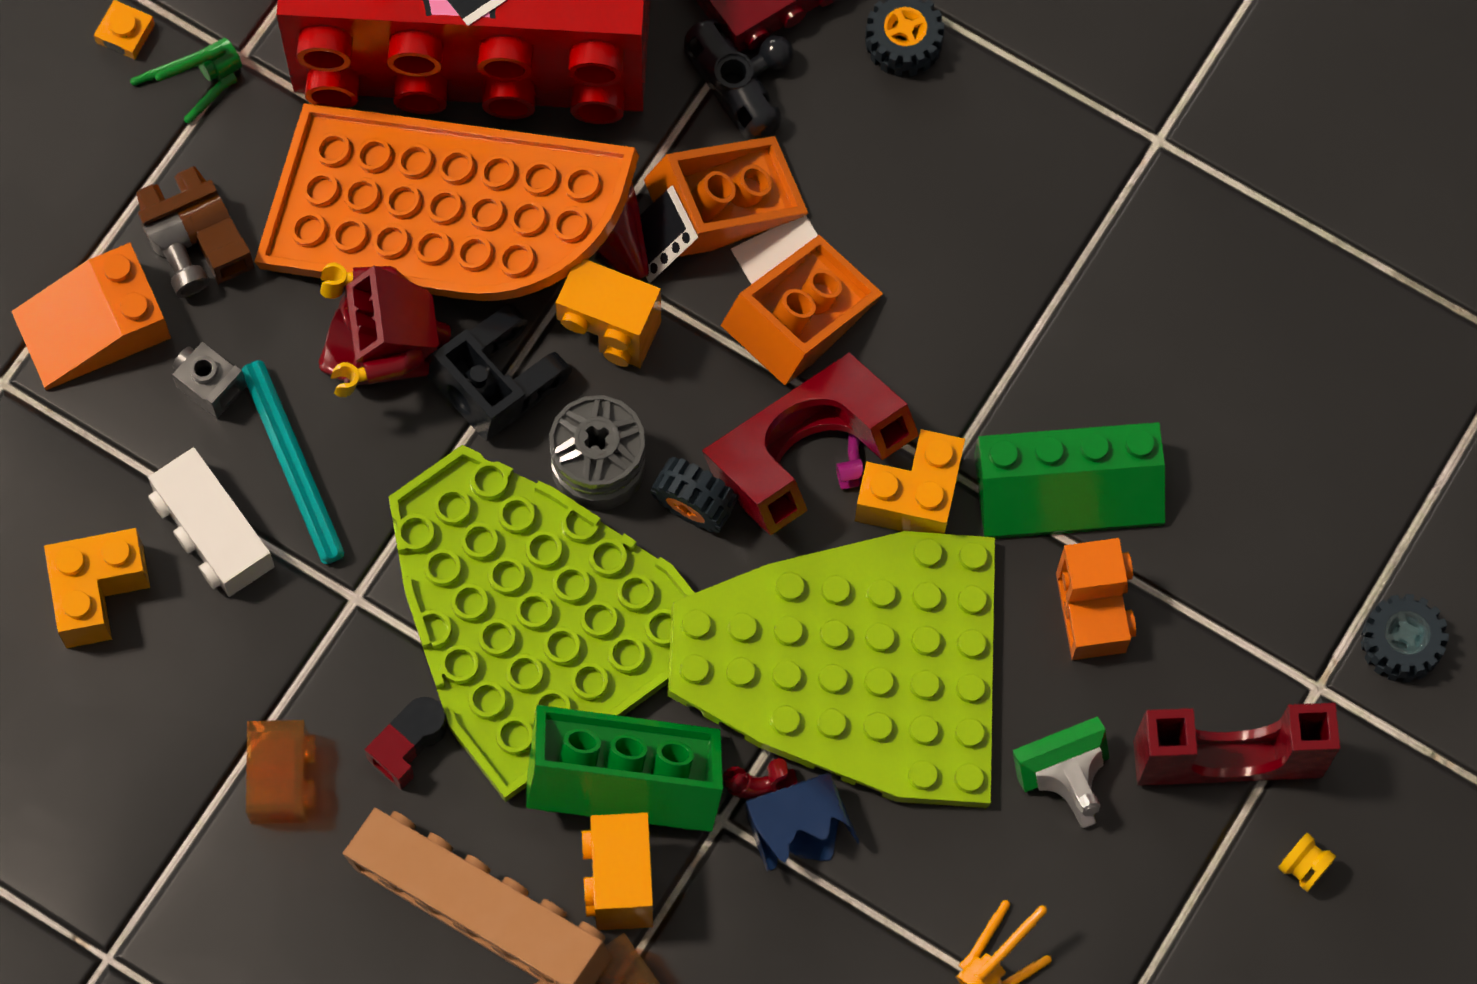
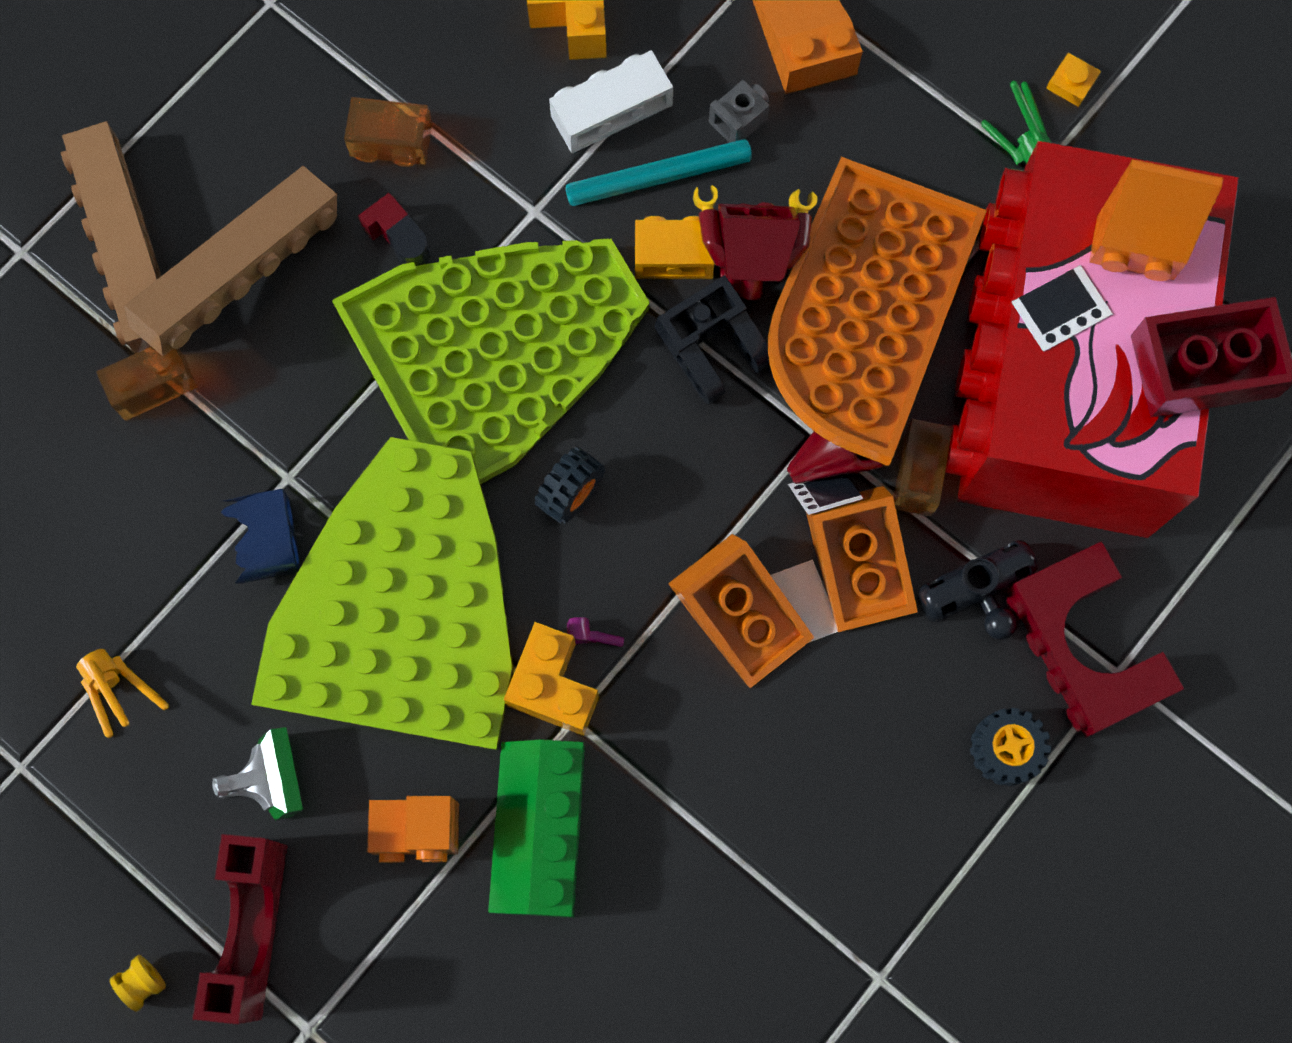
camera: 100 degrees right, 5 degrees up
reddish brown hips [136,166,254,298] -> none
green slope [526,705,723,832] -> none
dark grey wheel [549,395,646,511] -> none
light orange brick [555,259,661,368] -> none
light orange brick [582,813,653,930] -> none
dark red arch [702,352,919,536] -> none
dark red arm [722,758,797,799] -> none
none -> light orange brick [635,216,714,279]
none -> clear orange brick [894,419,953,517]

